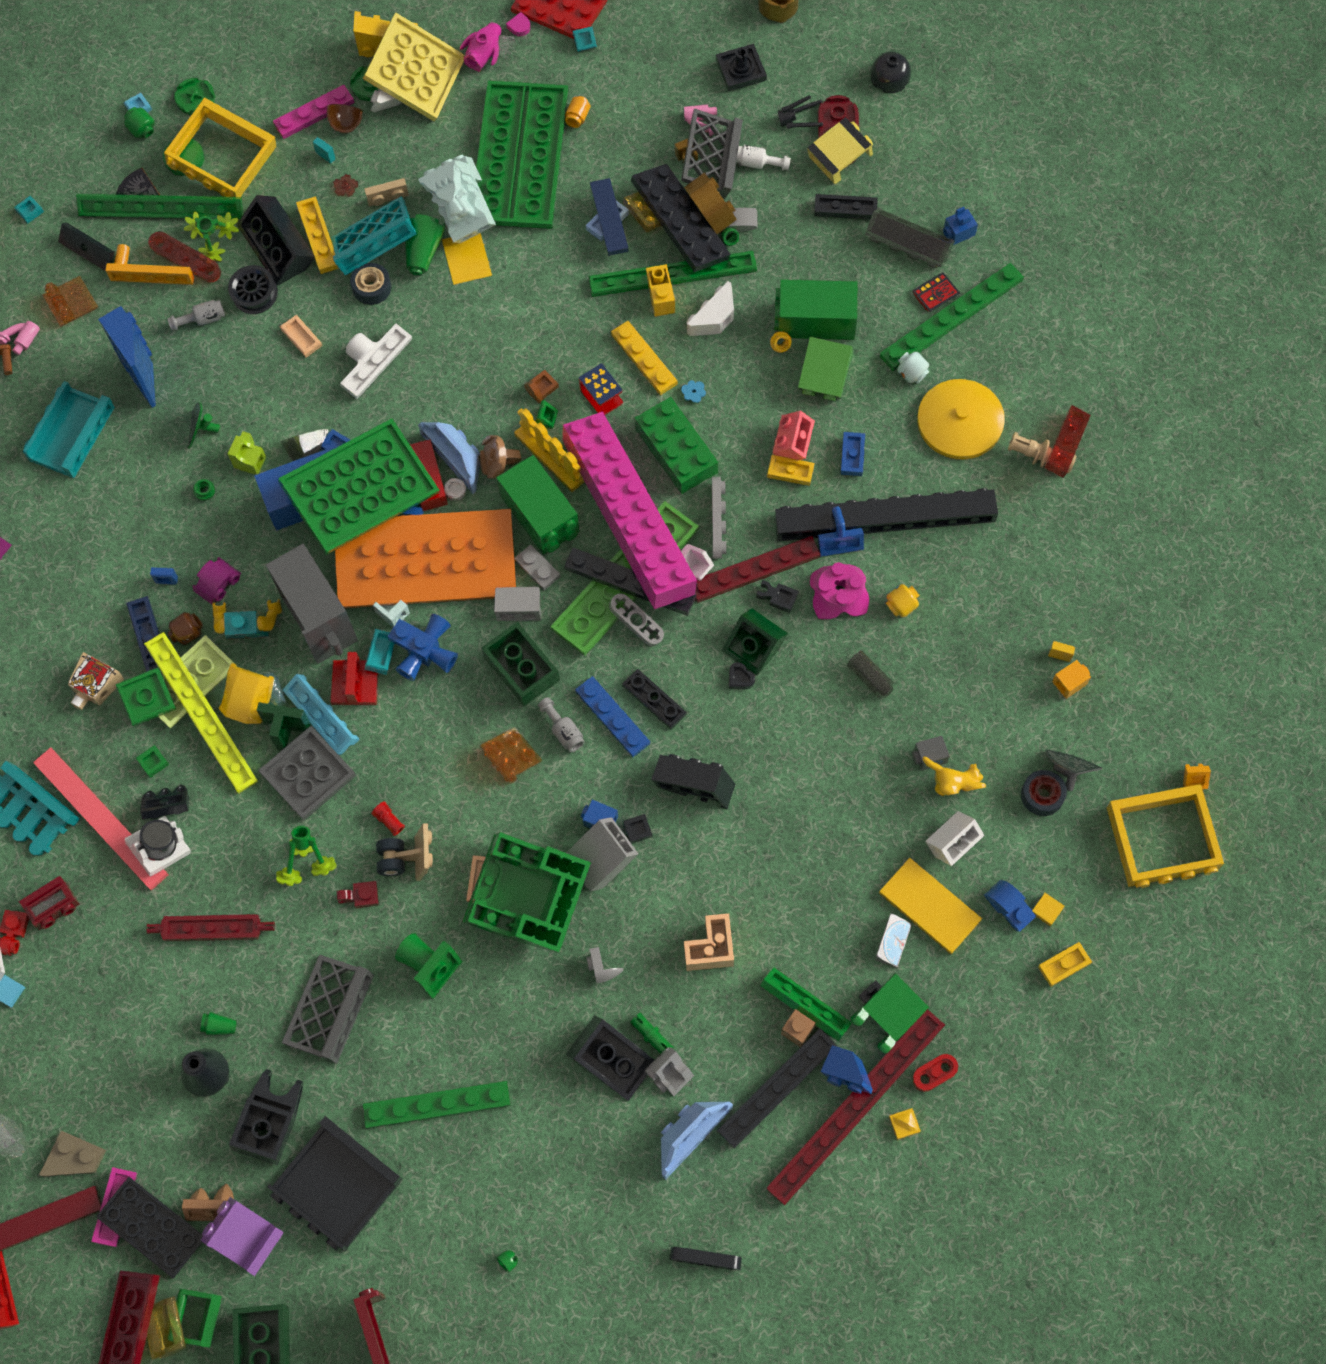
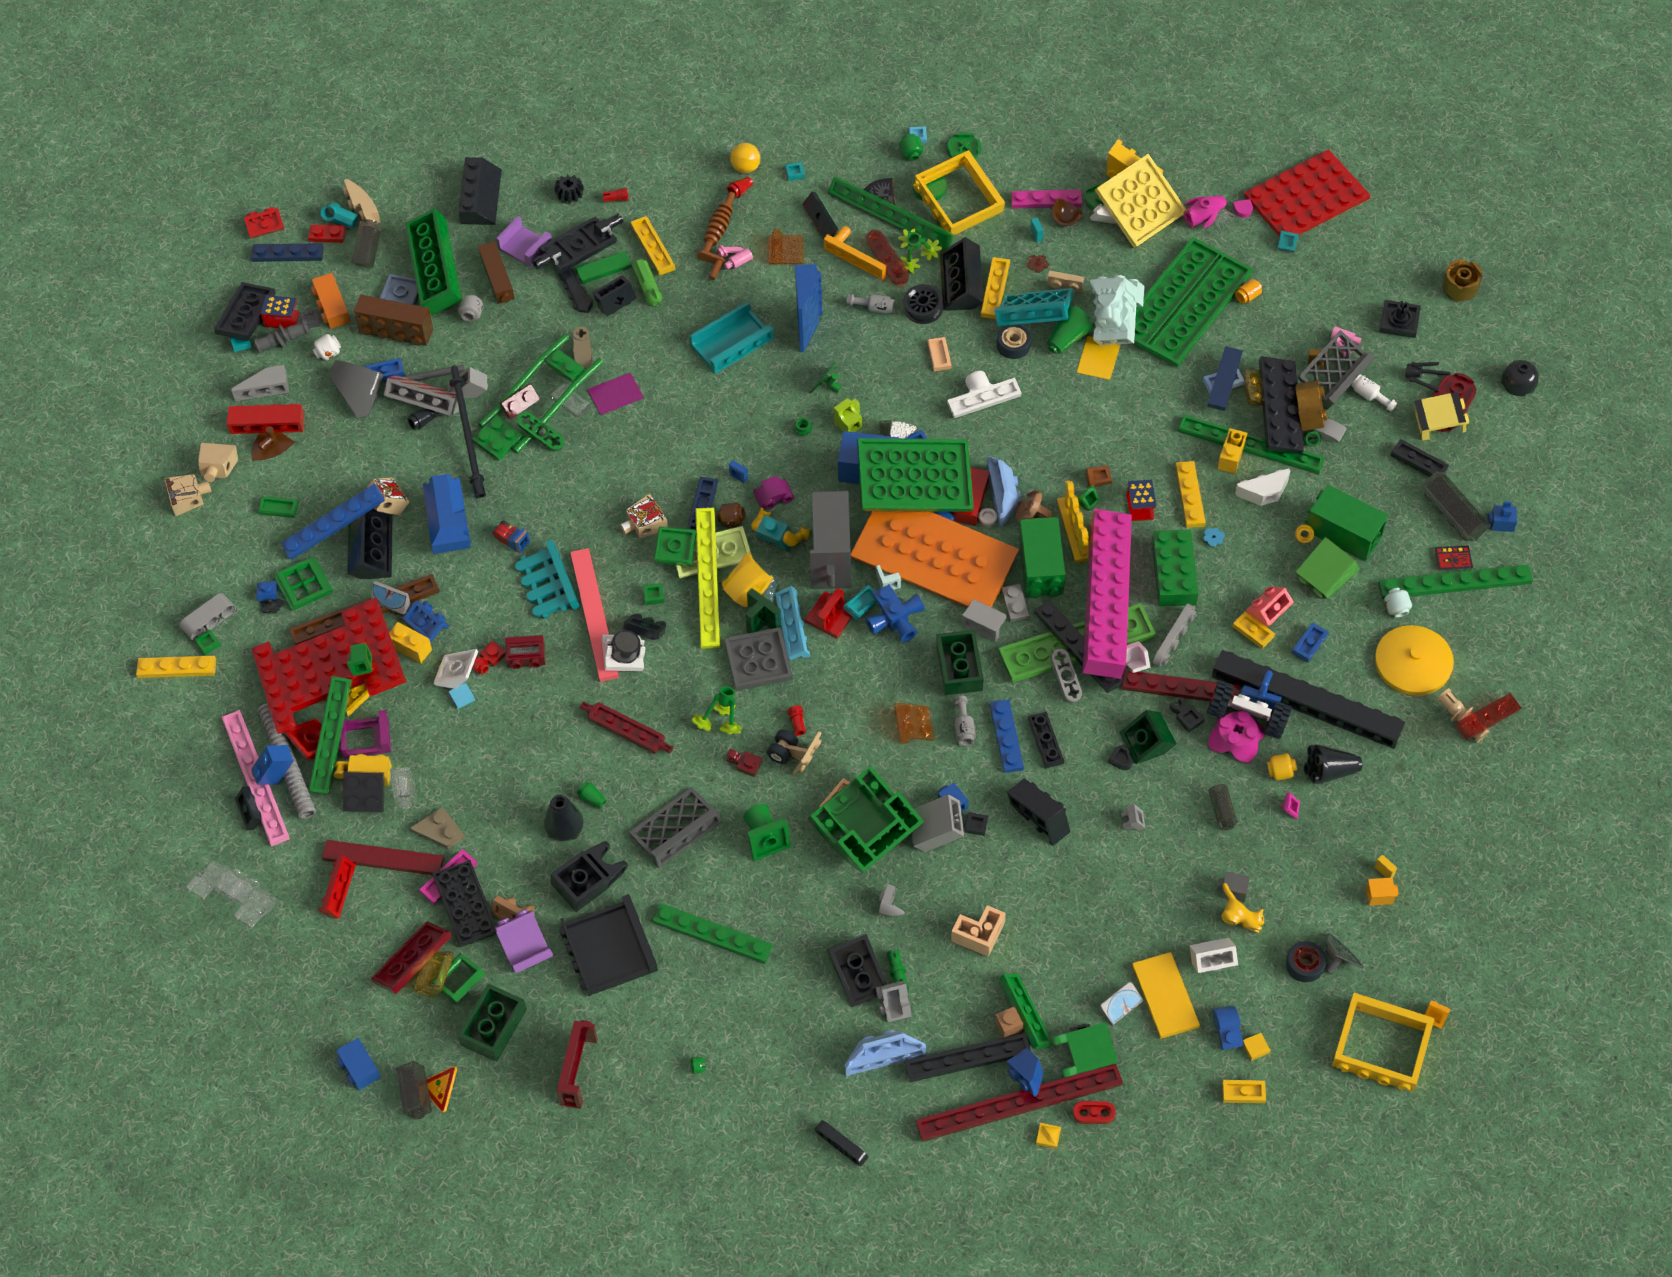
camera: 30 degrees right, 10 degrees down
none -> light grey tile [1121,804,1145,831]
none -> black plate [1207,680,1292,739]
none -> dark pink slope [1281,792,1300,819]
none -> black cone [1304,745,1362,784]

